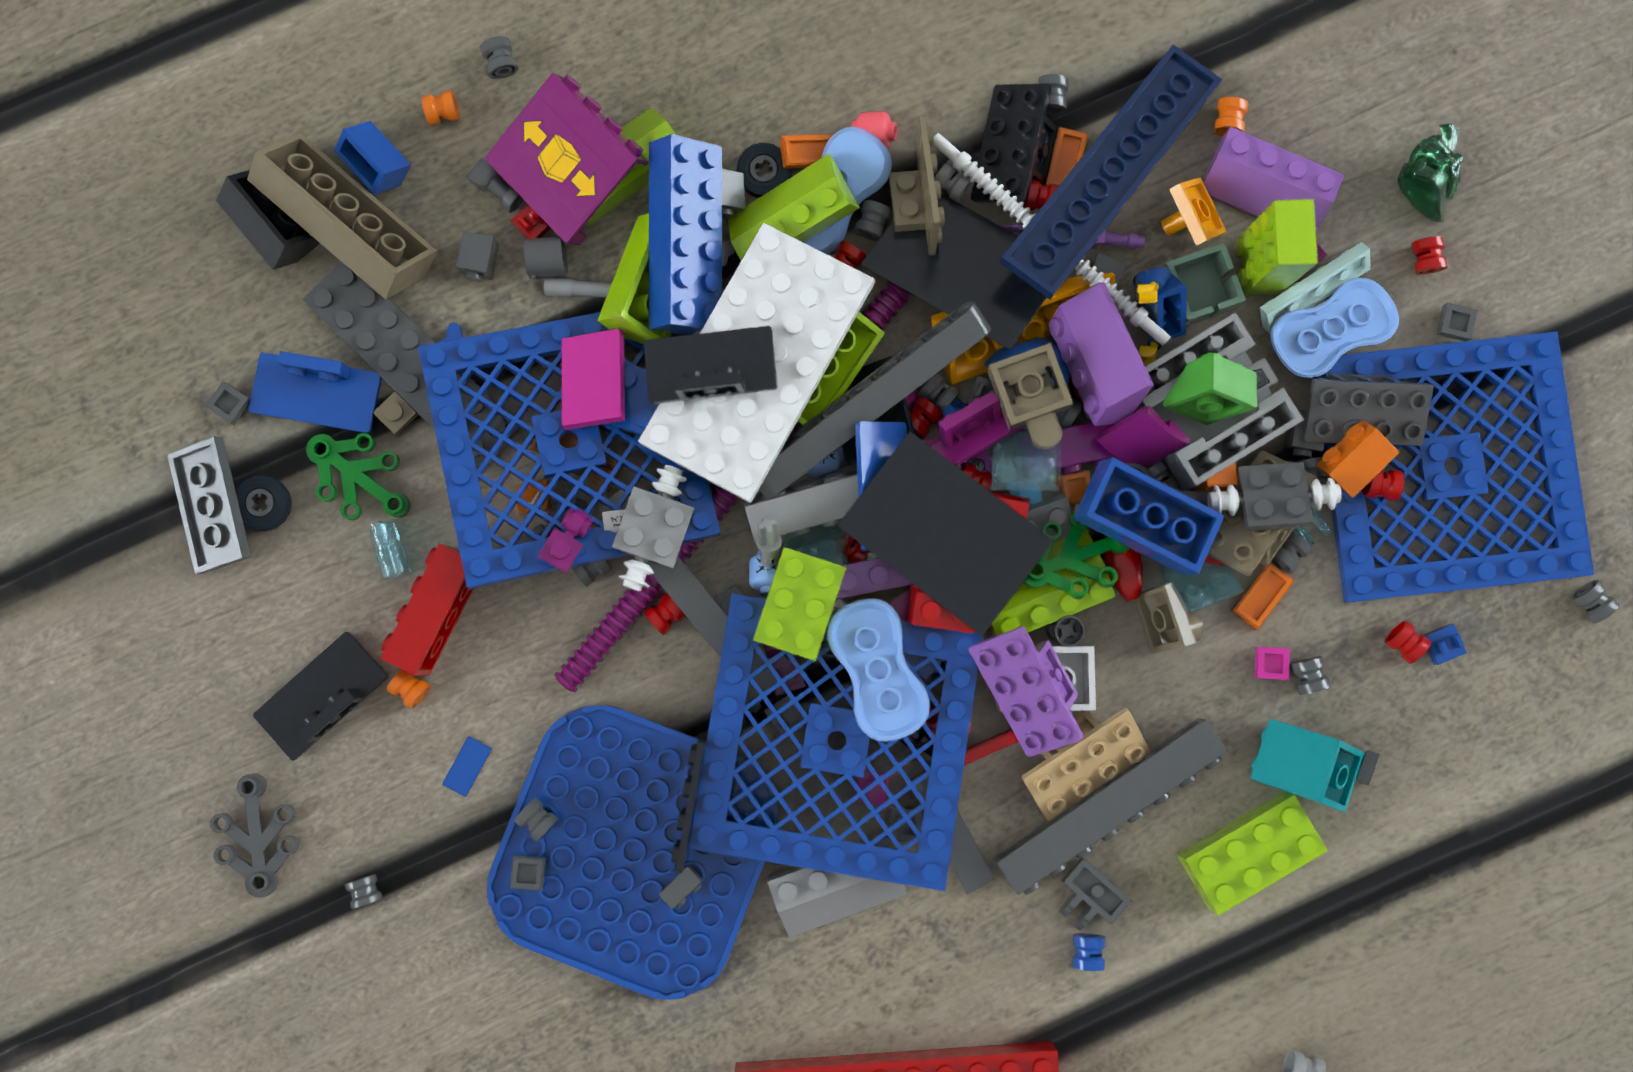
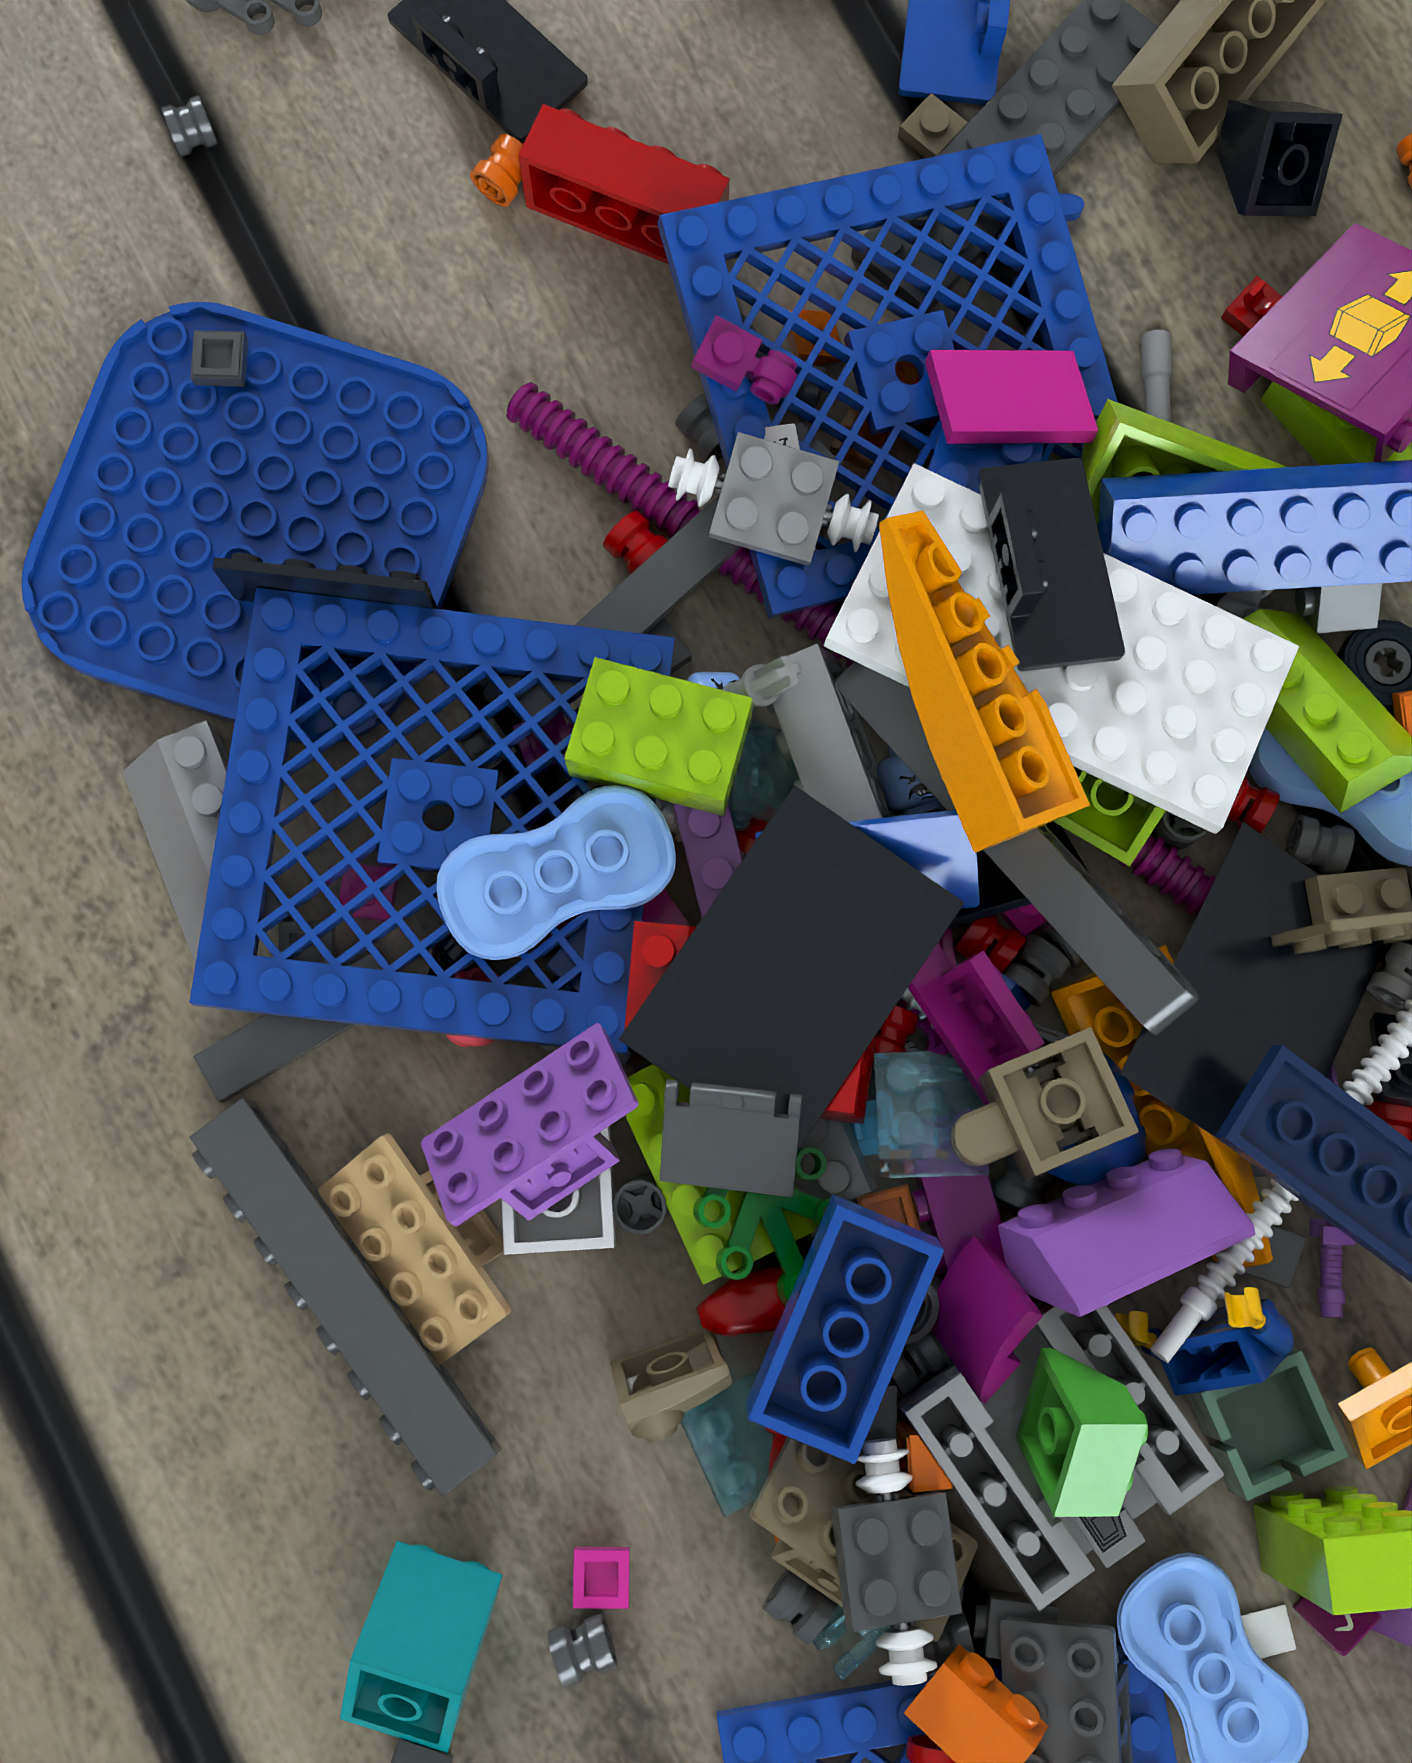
camera: 85 degrees right, 5 degrees down
green plant [306,433,411,521] -> none
blue brick [334,121,411,195] -> none
clear light blue hinge [370,521,411,579] -> none
blue sticker [442,736,492,797] -> none
dark grey brick [456,231,500,282] -> none
dark grey leg [466,158,524,213] -> none
dark grey wheel [514,797,559,843] -> none
dark grey piece [524,236,568,280] -> none
dark grey piece [659,865,703,909] -> none
red tile [964,728,1019,766] -> none
dark grey hinge [1059,857,1132,930] -> none
blue wheel [1072,933,1105,971] -> none
lime brick [1177,792,1328,916] -> none
orange tile [1230,562,1295,630] -> none
light aqua plate [1260,242,1371,334] -> none
none -> dark grey piece [659,1079,802,1197]
none -> light orange wedge [879,510,1090,853]
none -> black slope [1217,99,1343,216]

